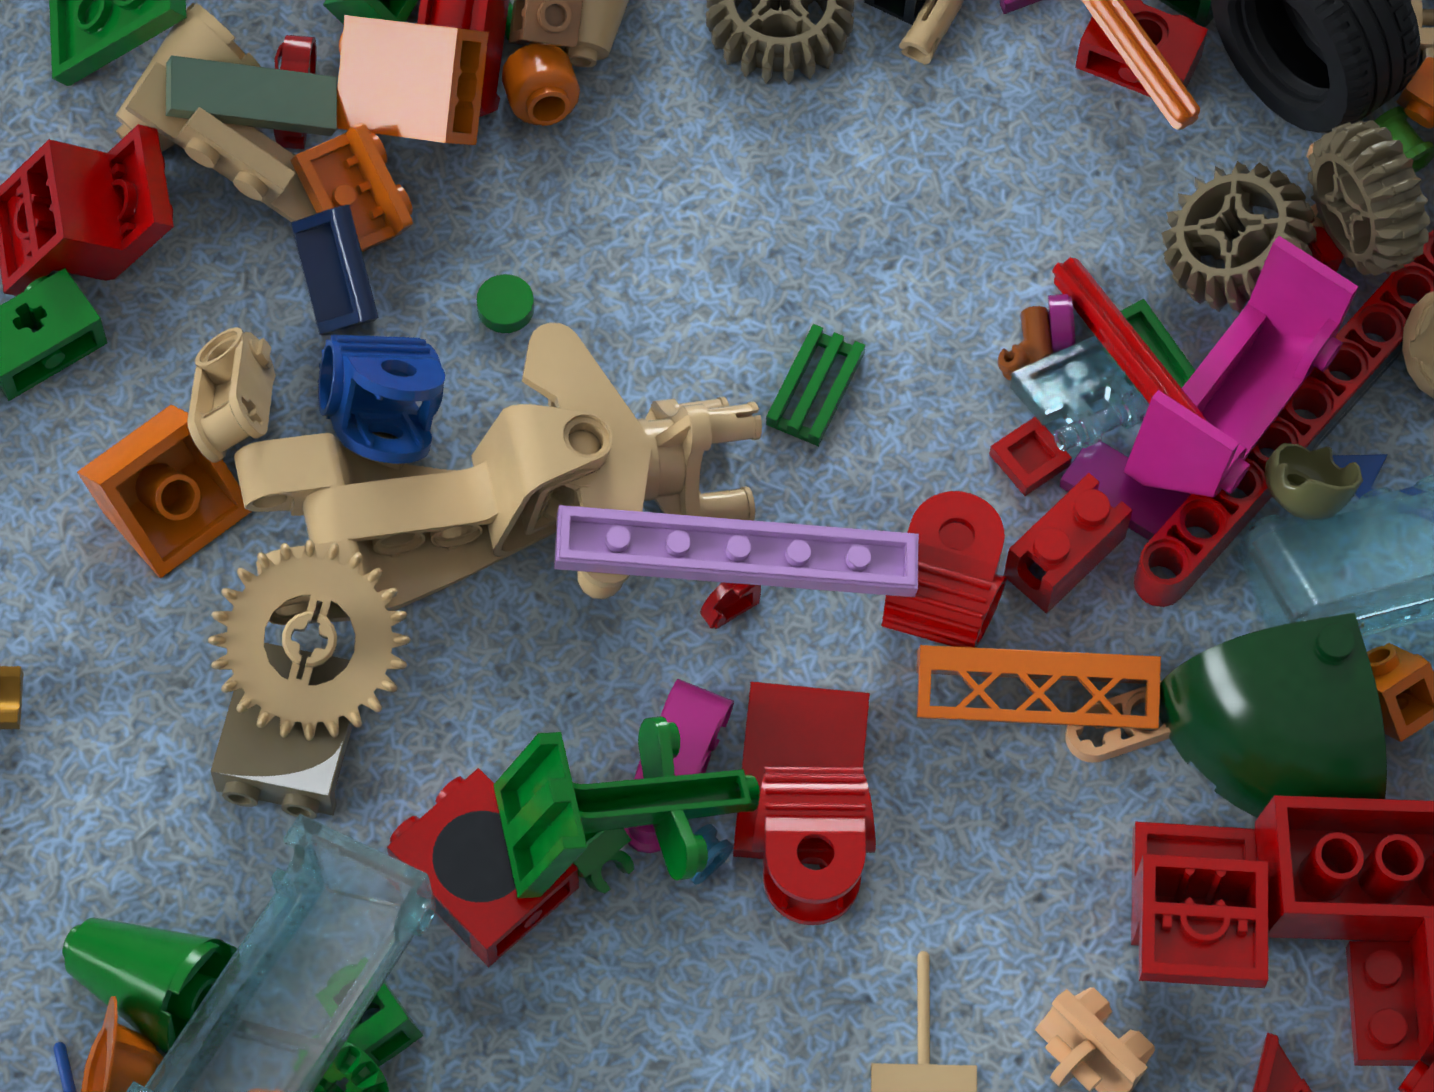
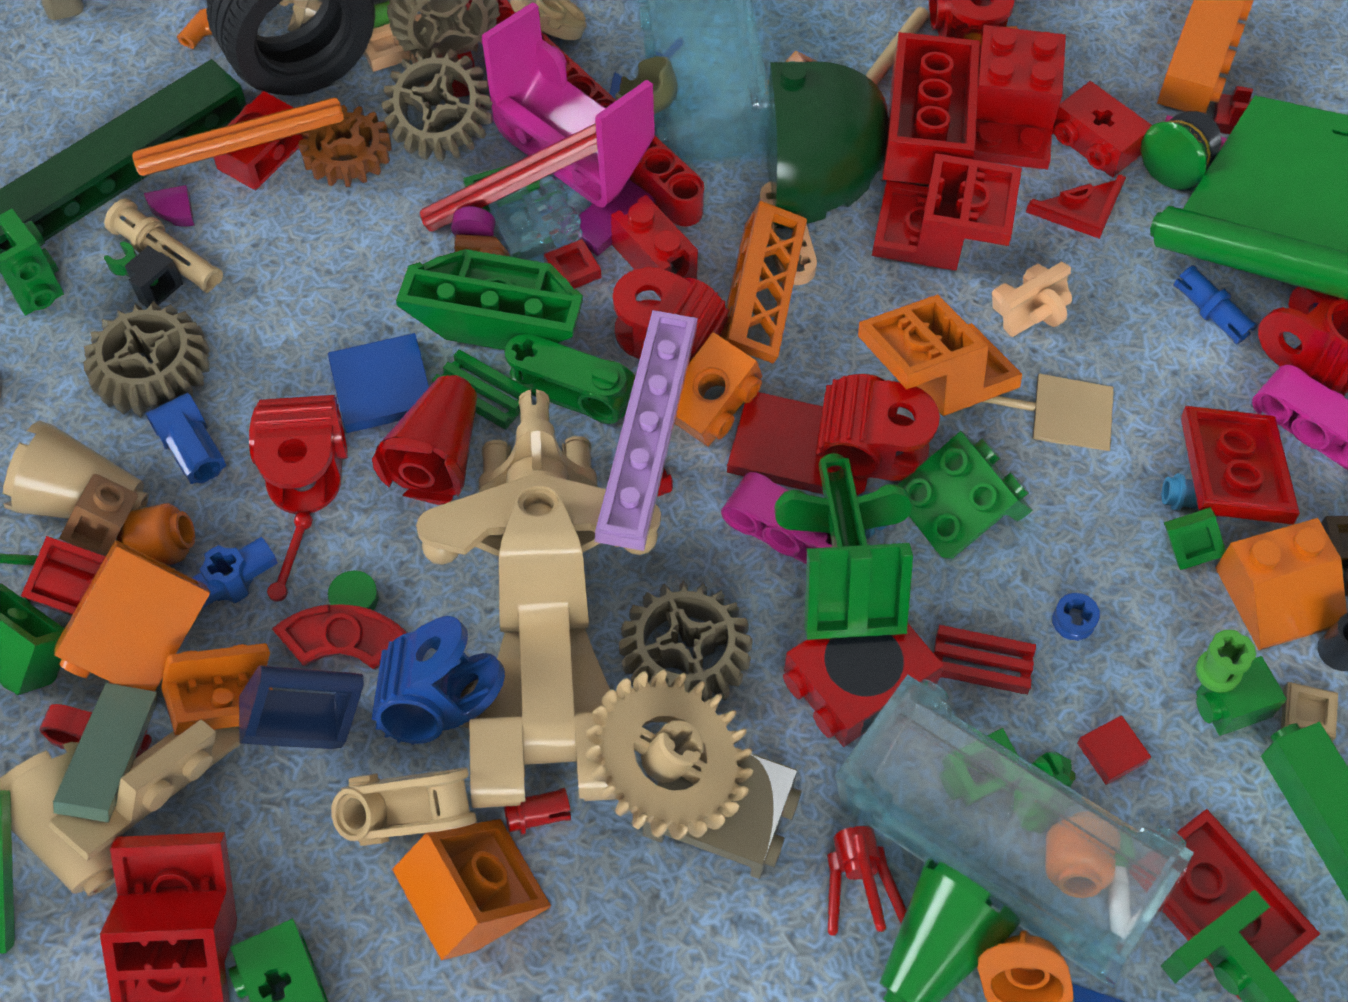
camera: 80 degrees left, 5 degrees down
none -> blue piece [146,392,227,484]
none -> blue axle [192,537,278,609]
none -> red piece [249,395,348,514]
none -> red hinge [267,512,313,602]
none -> red tile [272,604,408,670]
none -> dark orange gear [298,105,392,187]
none -> blue tile [327,333,429,433]
none -> red cone [372,375,477,505]
none -> green wedge [396,249,583,352]
none -> green piece [504,334,635,424]
none -> red pin [504,787,571,835]
none -> dark tan gear [619,580,753,702]
none -> orange brick [674,332,763,446]
none -> red plant [827,826,907,936]
none -> orange bracket [858,294,1022,416]
none -> green bracket [897,431,1033,559]
none -> red tile [933,625,1036,695]

